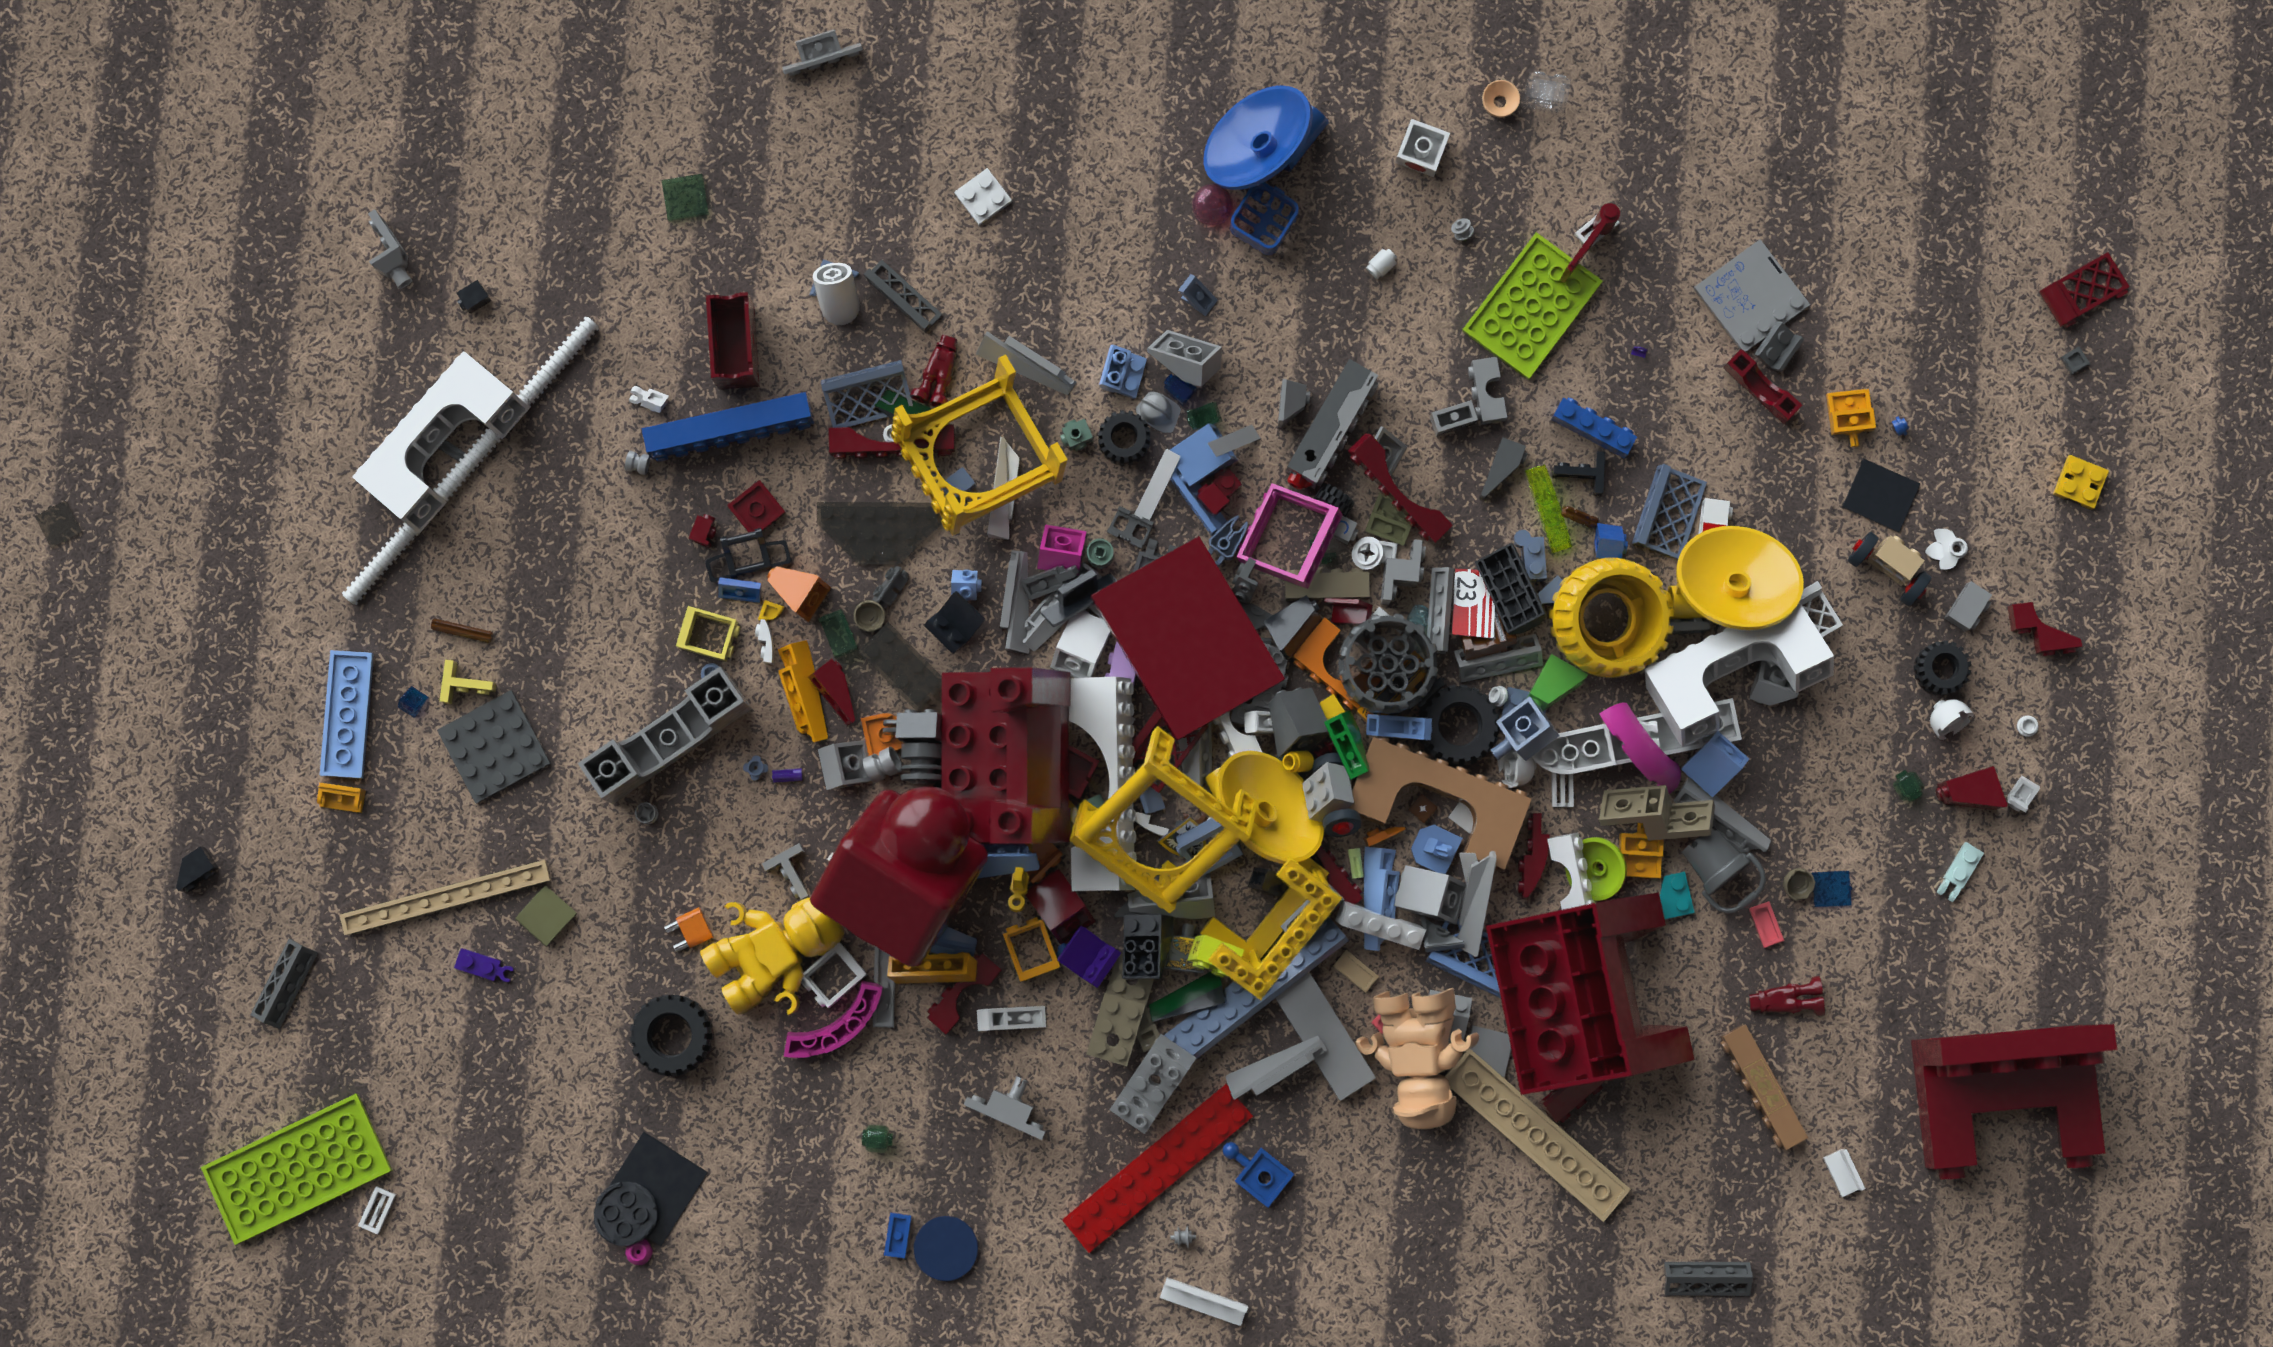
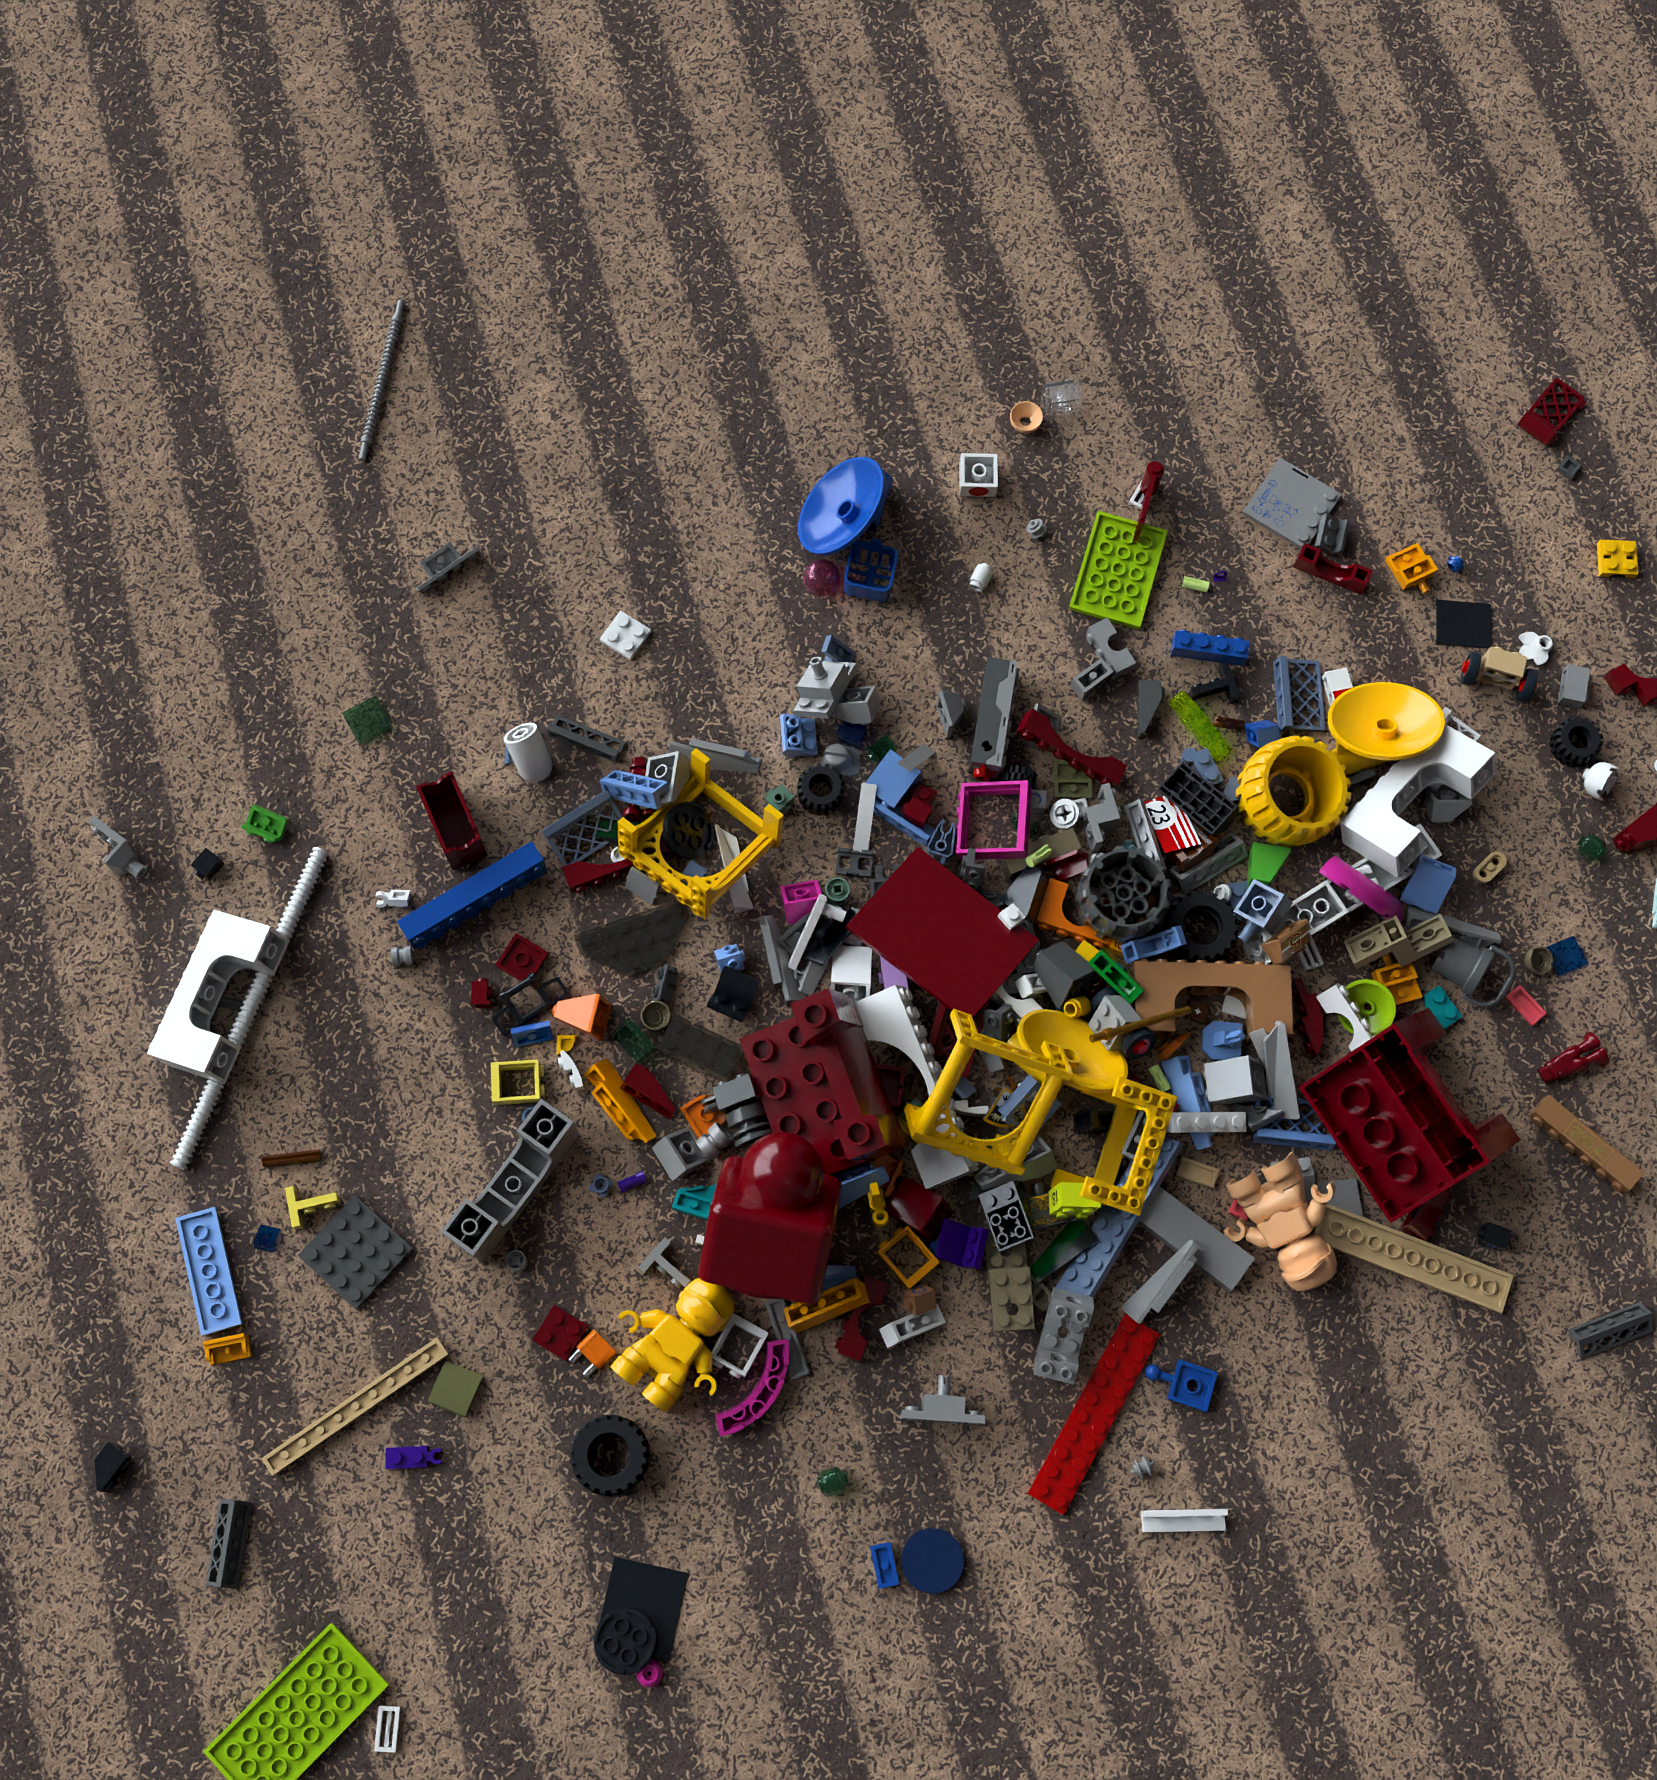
camera: 25 degrees left, 10 degrees down
none -> bright green bracket [241,805,289,843]
none -> dark red plate [532,1305,589,1362]
none -> medium blue fence [600,770,669,810]
none -> light grey piece [625,866,660,905]
none -> light grey slope [640,751,691,810]
none -> black tile [663,802,715,859]
none -> teal wing [672,1183,717,1220]
none -> white piece [788,894,846,970]
none -> light grey brick [793,657,858,719]
none -> medium nougat brick [903,1283,937,1316]
none -> dark grey bracket [983,1004,1014,1043]
none -> white plate [997,903,1026,930]
none -> yellowish green piece [1025,845,1053,867]
none -> pearl gold bar [1089,1006,1191,1043]
none -> yellowish green piece [1182,576,1210,593]
none -> medium nougat slope [1261,919,1310,964]
none -> tan plate [1473,851,1507,884]
none -> black brick [1477,1222,1512,1252]

